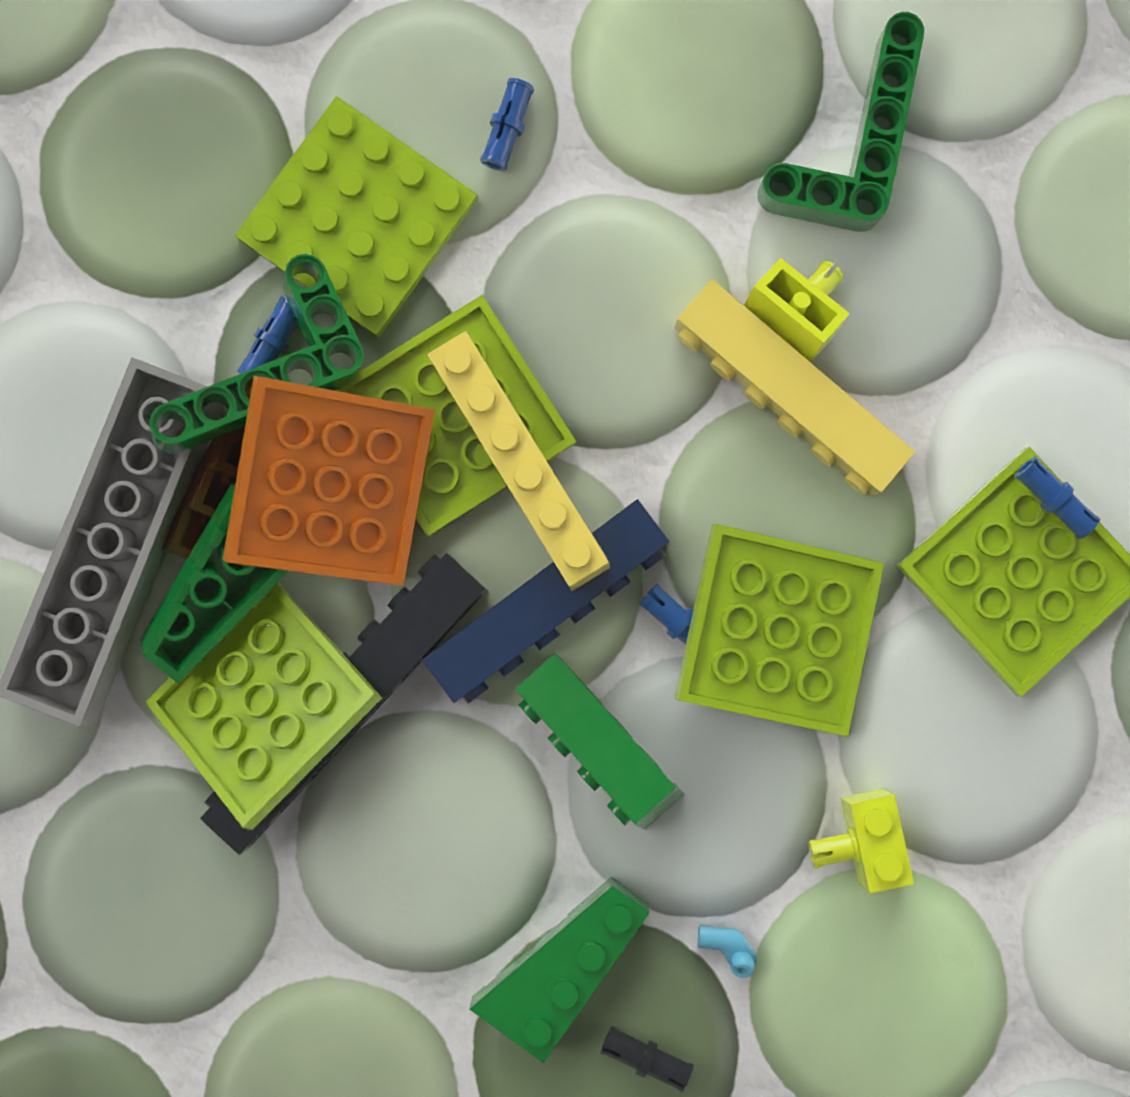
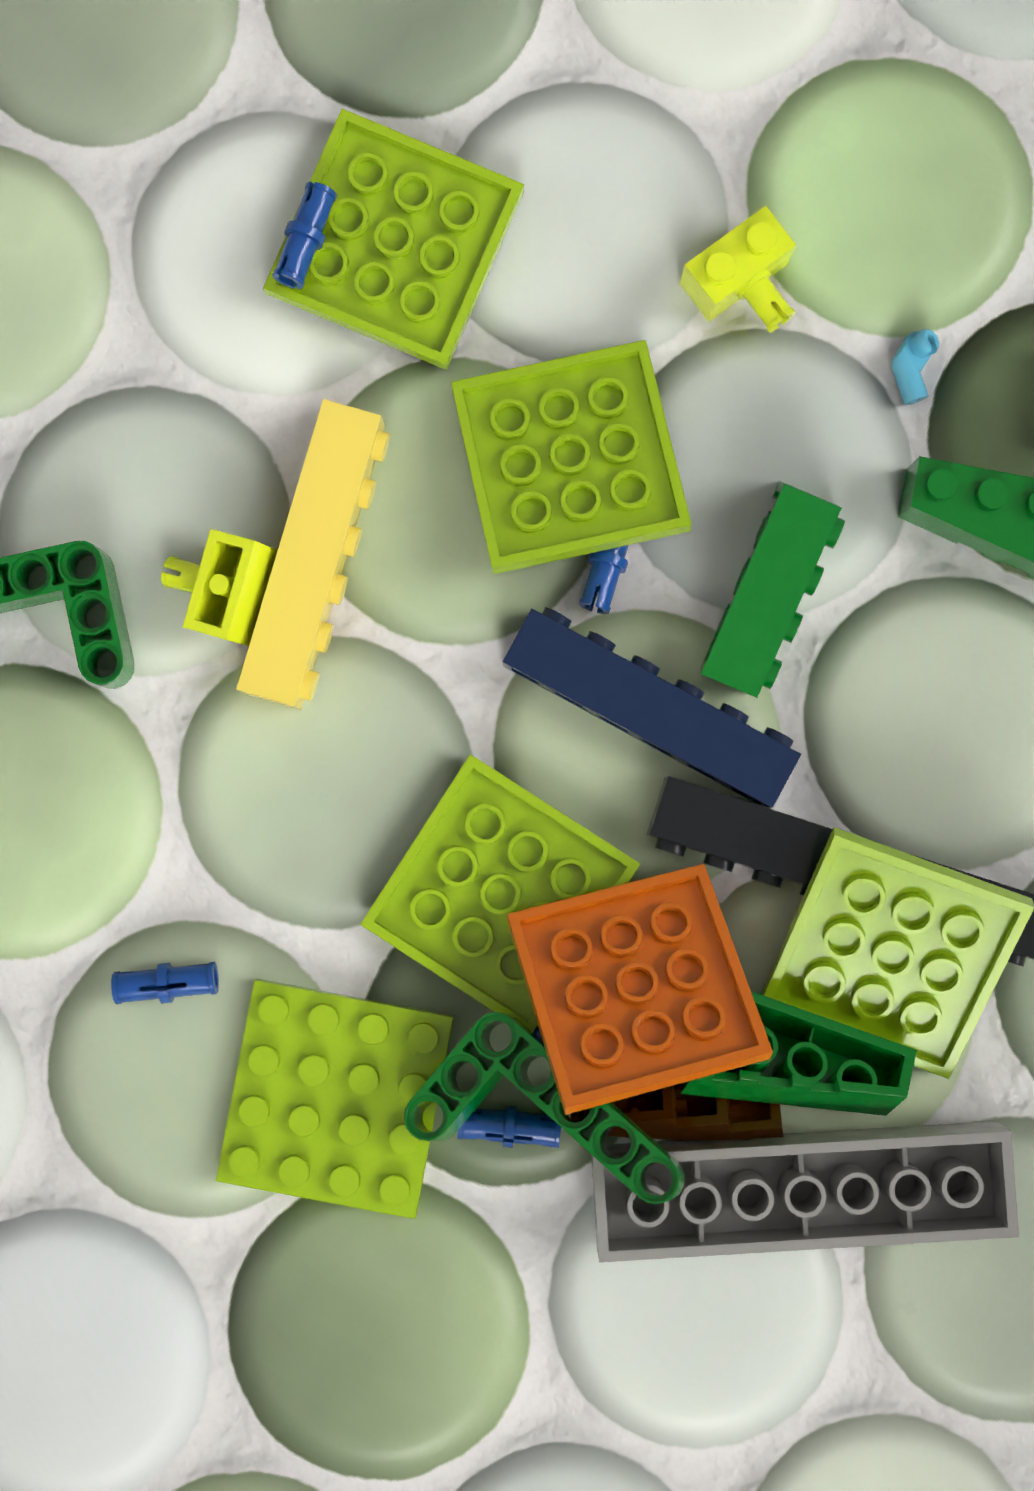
camera: 110 degrees left, 0 degrees up
light yellow brick [427,331,610,591] -> none

